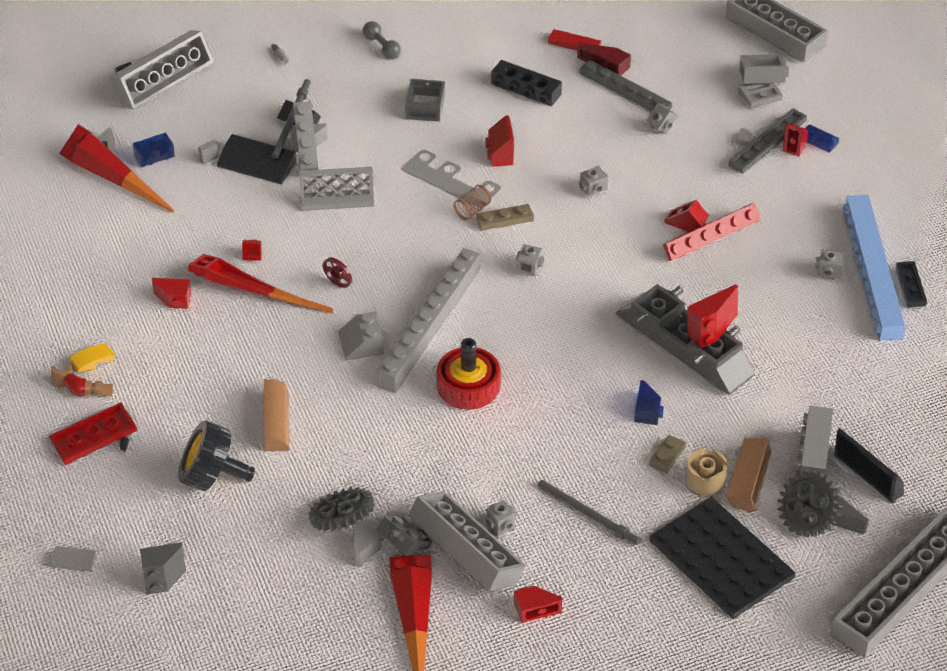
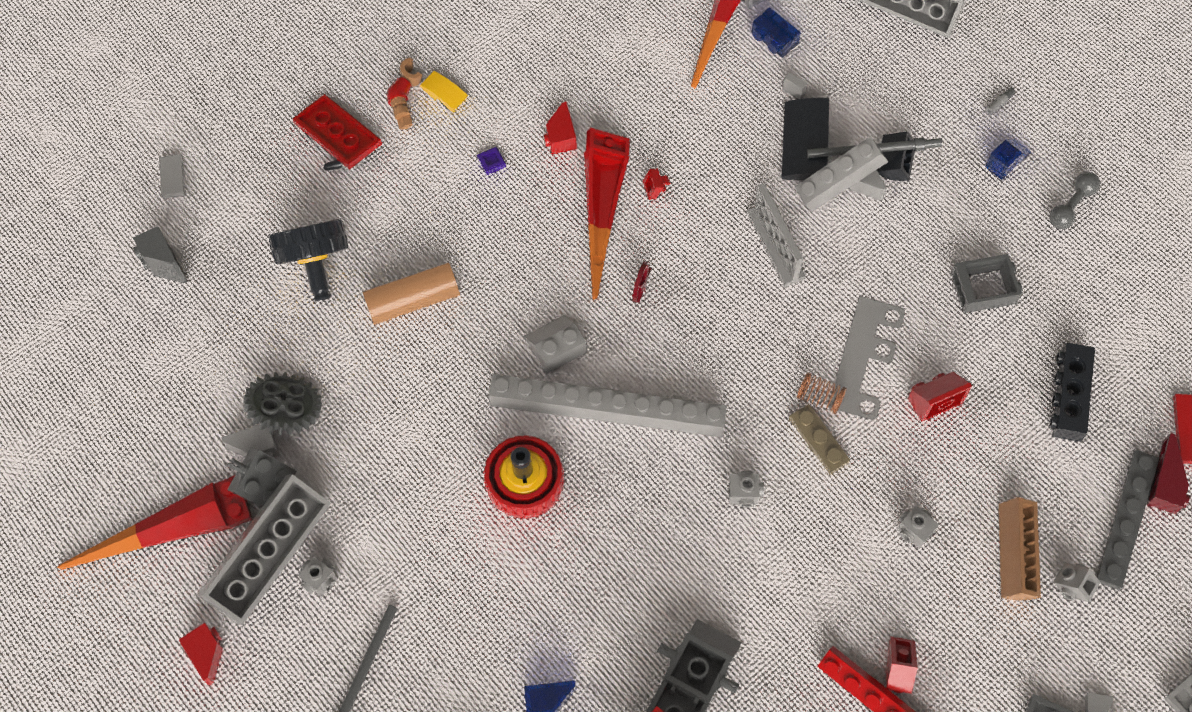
camera: 75 degrees right, 20 degrees up
none -> dark purple tile [477,146,506,176]
none -> clear blue slope [985,138,1031,180]
none -> medium nougat brick [998,497,1041,600]

